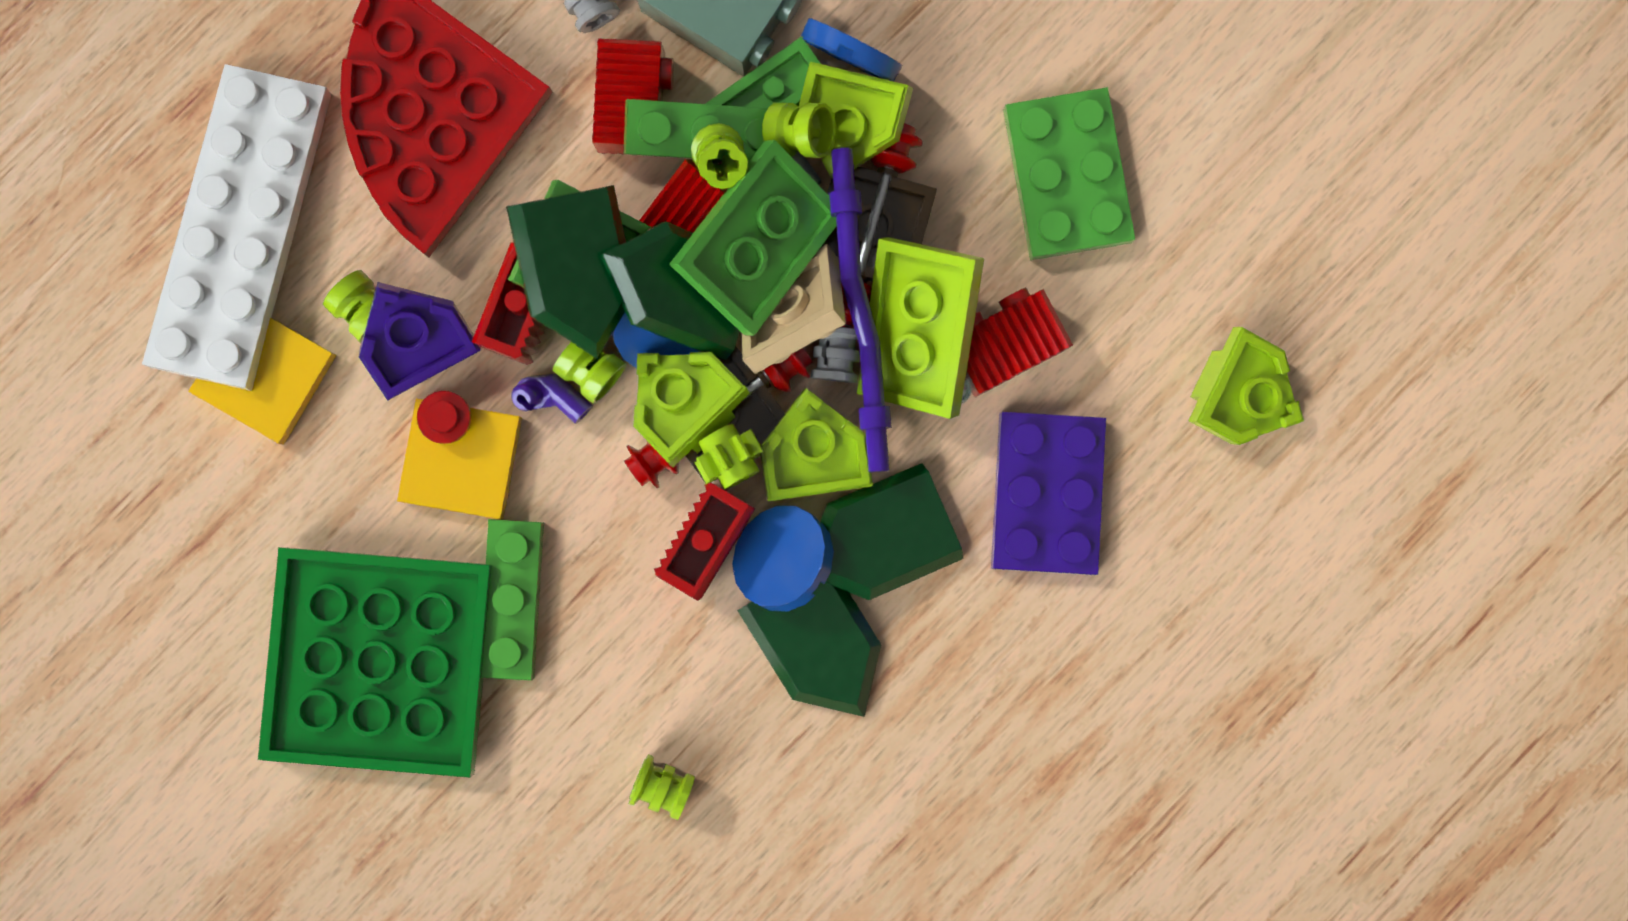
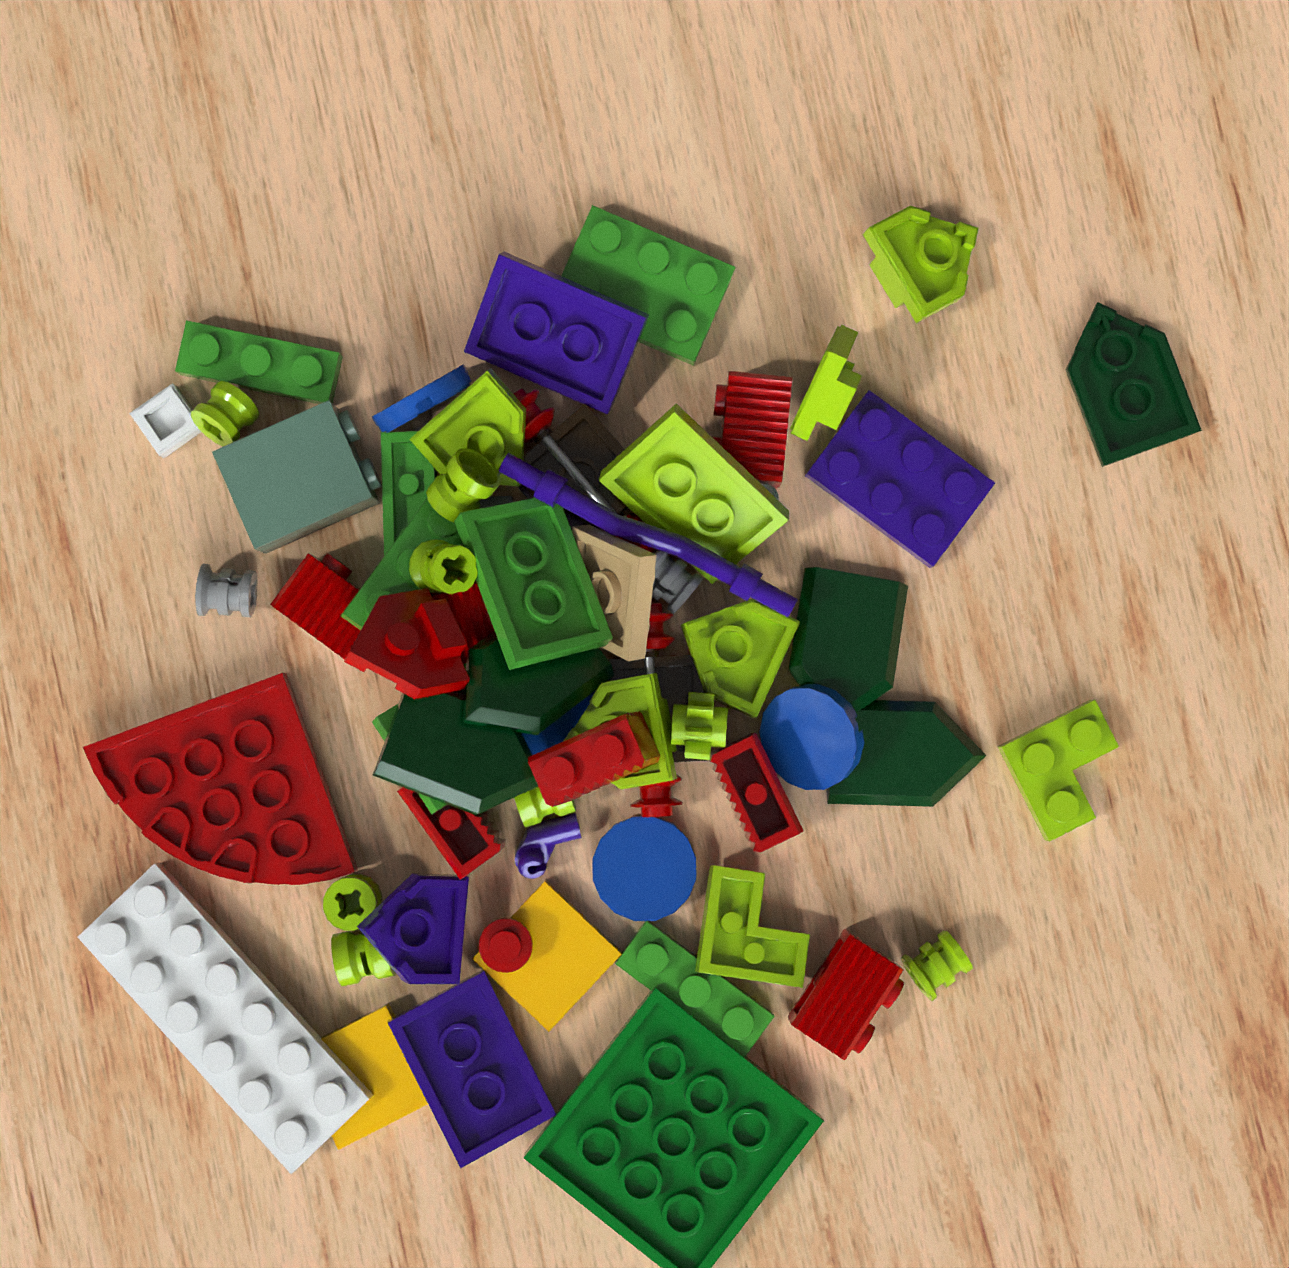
camera: 55 degrees left, 0 degrees up
none -> lime wheel [323,874,382,931]
none -> red plate [344,588,470,699]
none -> dark purple plate [387,970,556,1168]
none -> dark purple plate [464,251,649,414]
none -> red brick [528,711,660,807]
none -> blue tile [592,816,696,921]
none -> lime plate [695,865,810,988]
none -> red brick [788,929,904,1060]
none -> lime plate [790,324,862,441]
none -> lime plate [997,700,1119,842]
none -> dark green tile [1065,302,1202,467]

